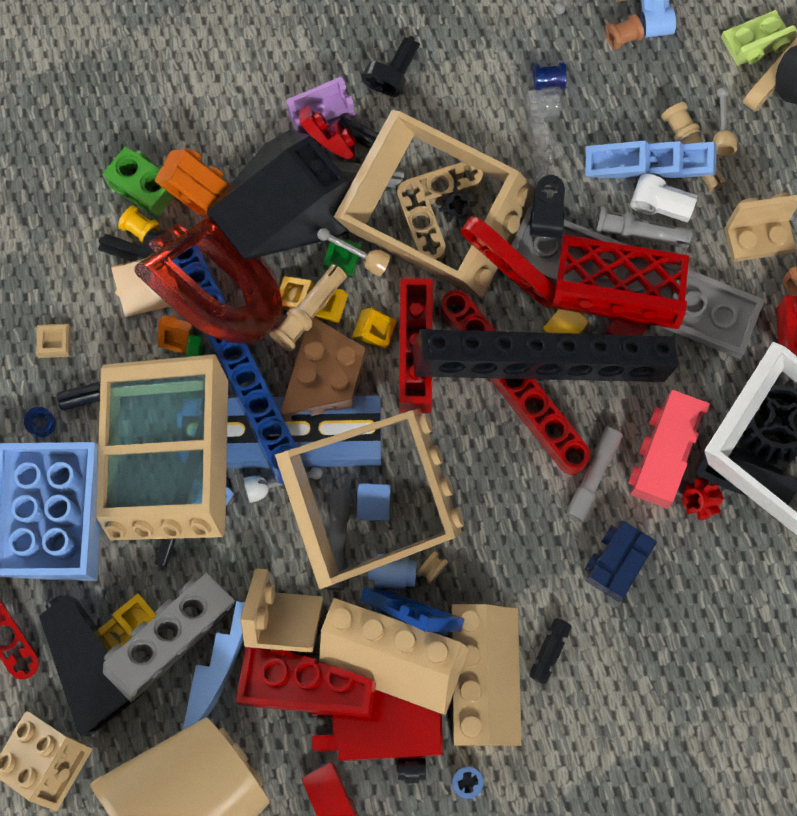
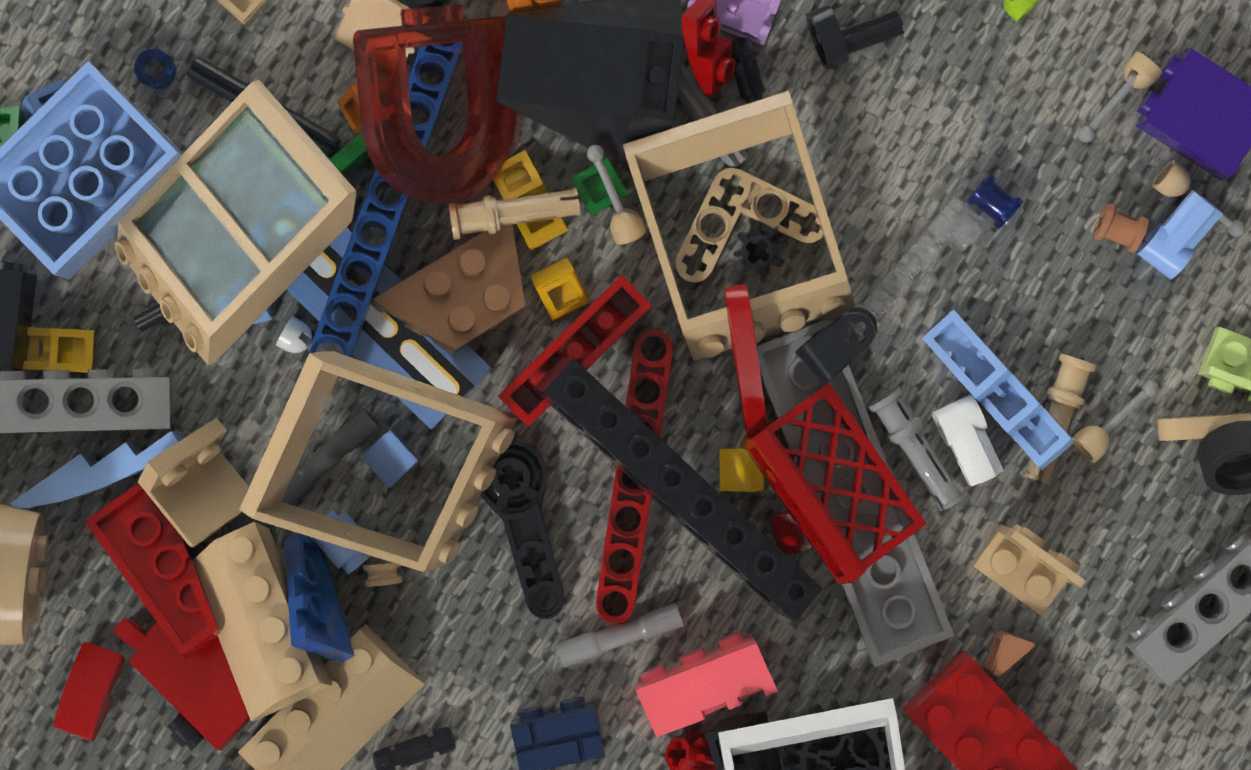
camera: 40 degrees right, 15 degrees up
none -> black beam [481,441,565,619]

